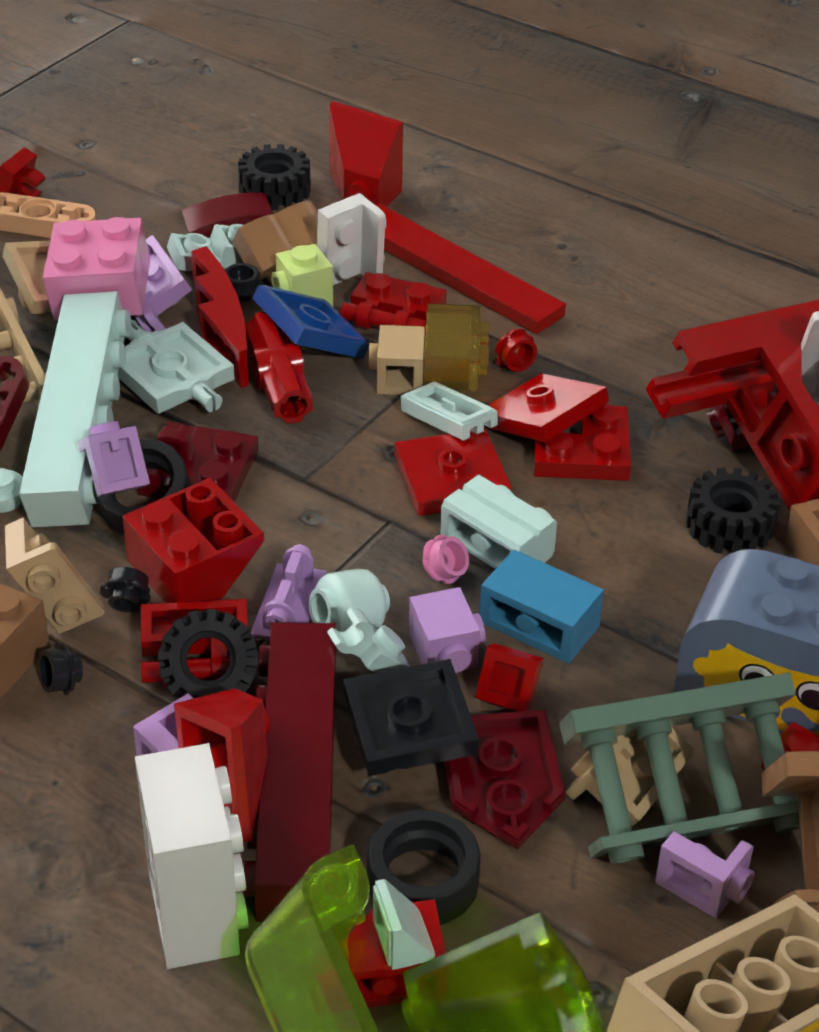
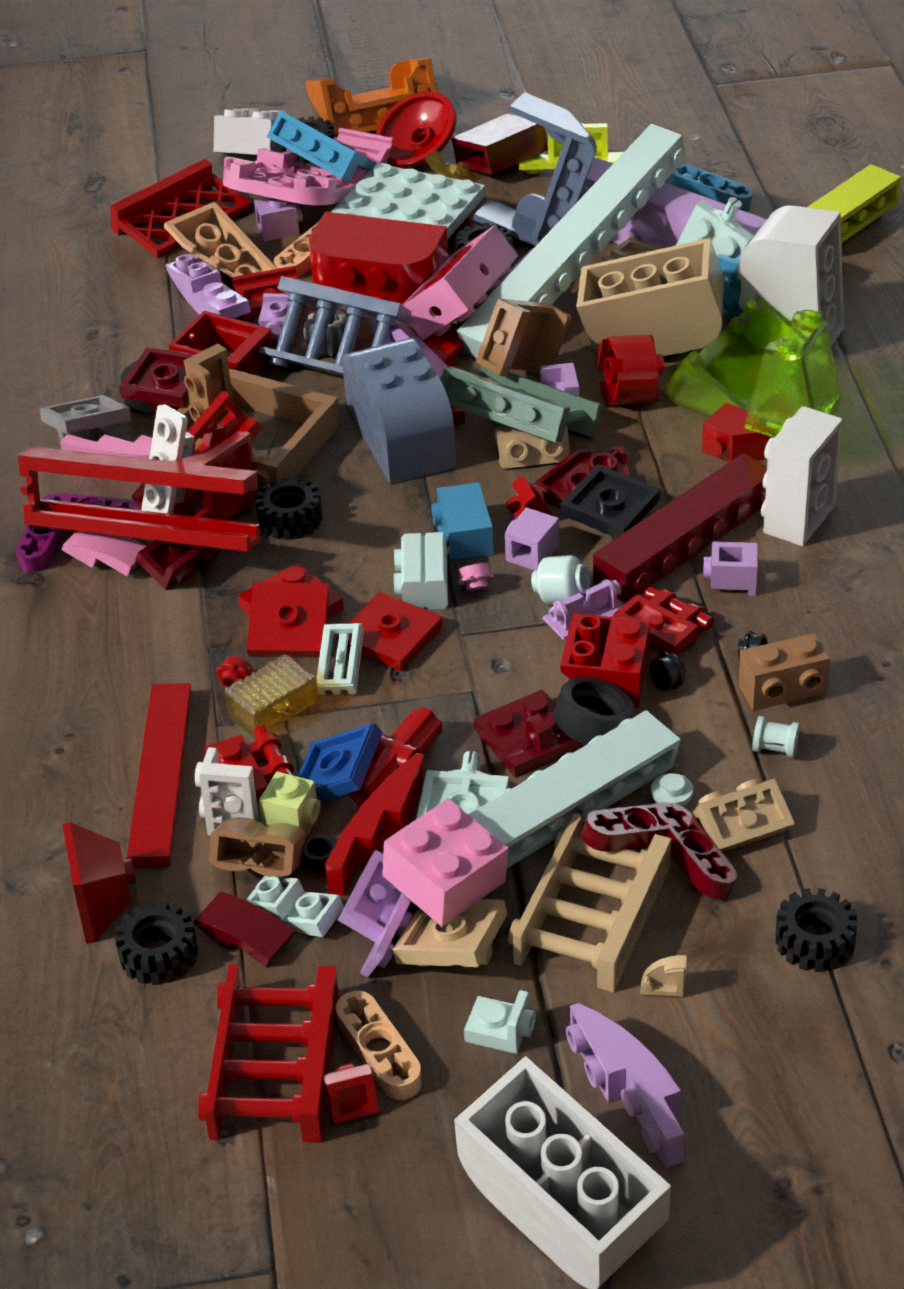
camera: 130 degrees left, 0 degrees up
tan bracket [5,517,104,634] -> none
lavender bracket [78,421,150,497] -> none
black tyre [158,609,258,699] -> none
red slope [174,688,270,843] -> none
light aqua plate [327,608,411,673] -> none
black tyre [367,809,481,925] -> none
tan brick [369,325,425,395] -> none
light aqua slope [373,879,435,970] -> none
none -> red fence [198,964,339,1143]
none -> red brick [598,334,664,405]

